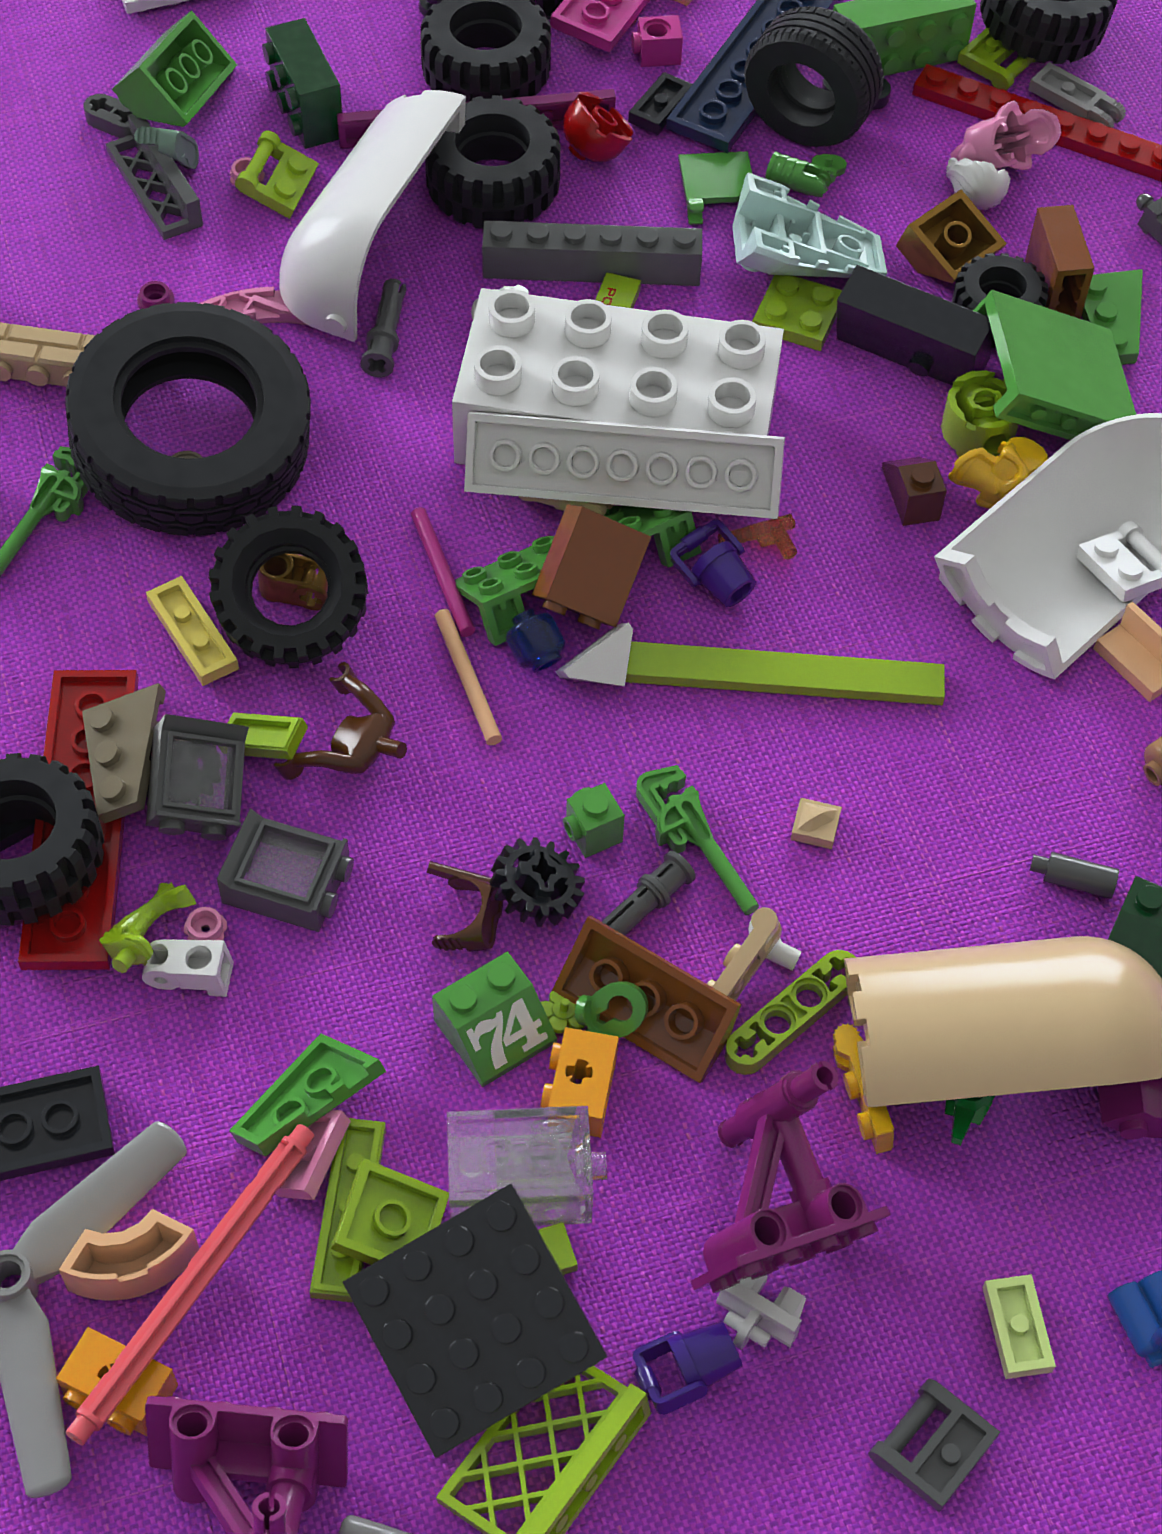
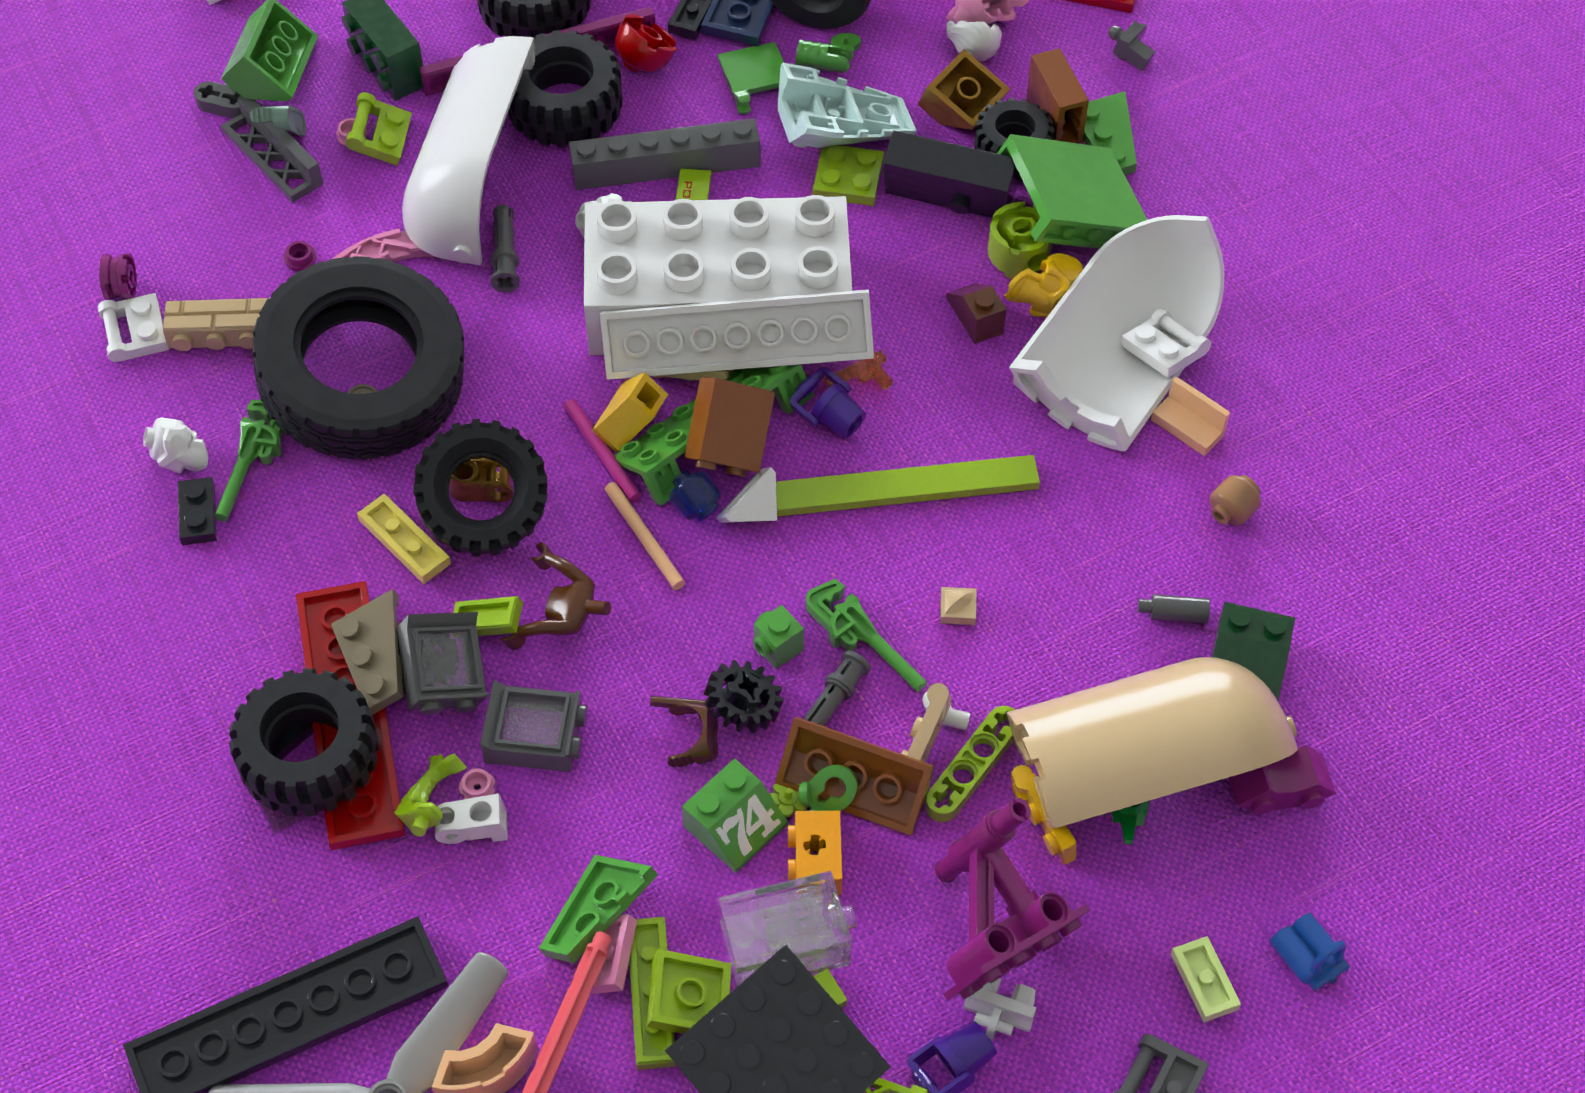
camera: 10 degrees left, 0 degrees up
none -> yellow slope [592,372,669,452]

